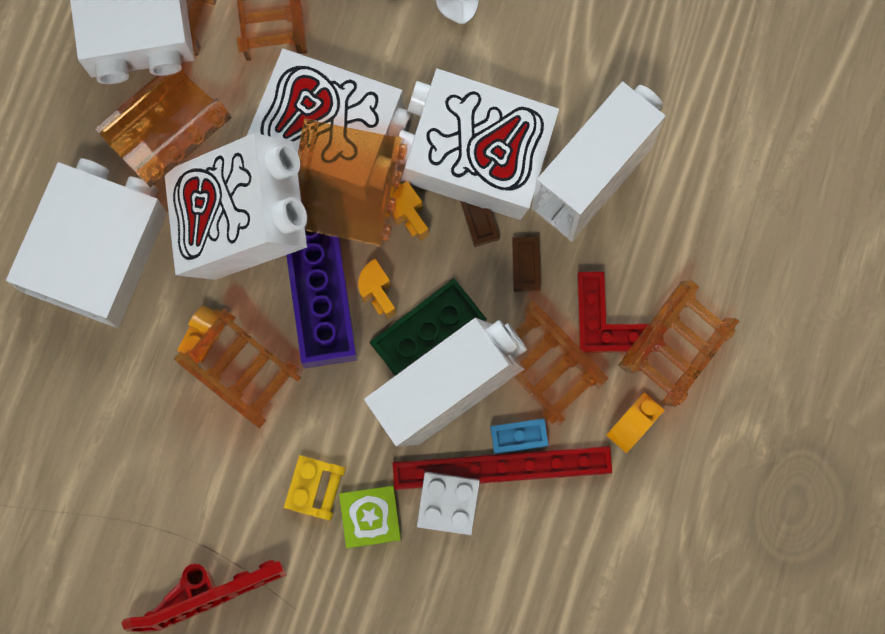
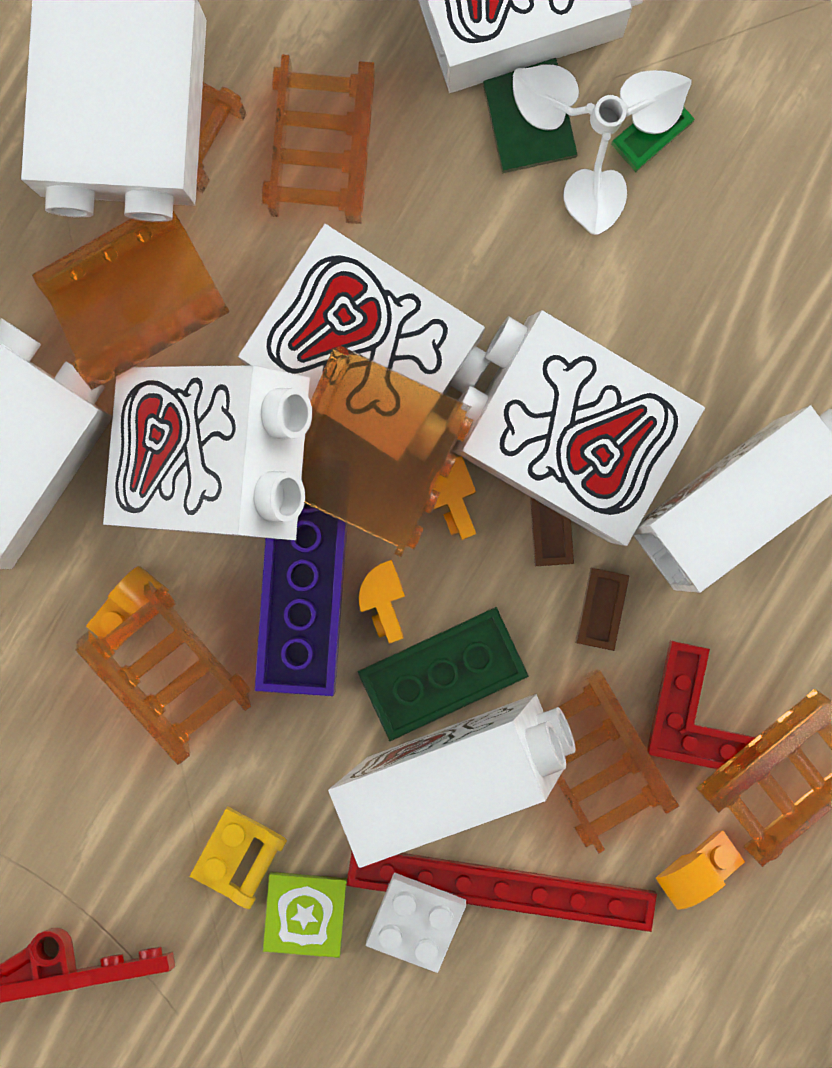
camera: 15 degrees right, 10 degrees up
dark azure plate [490,419,549,454] -> none

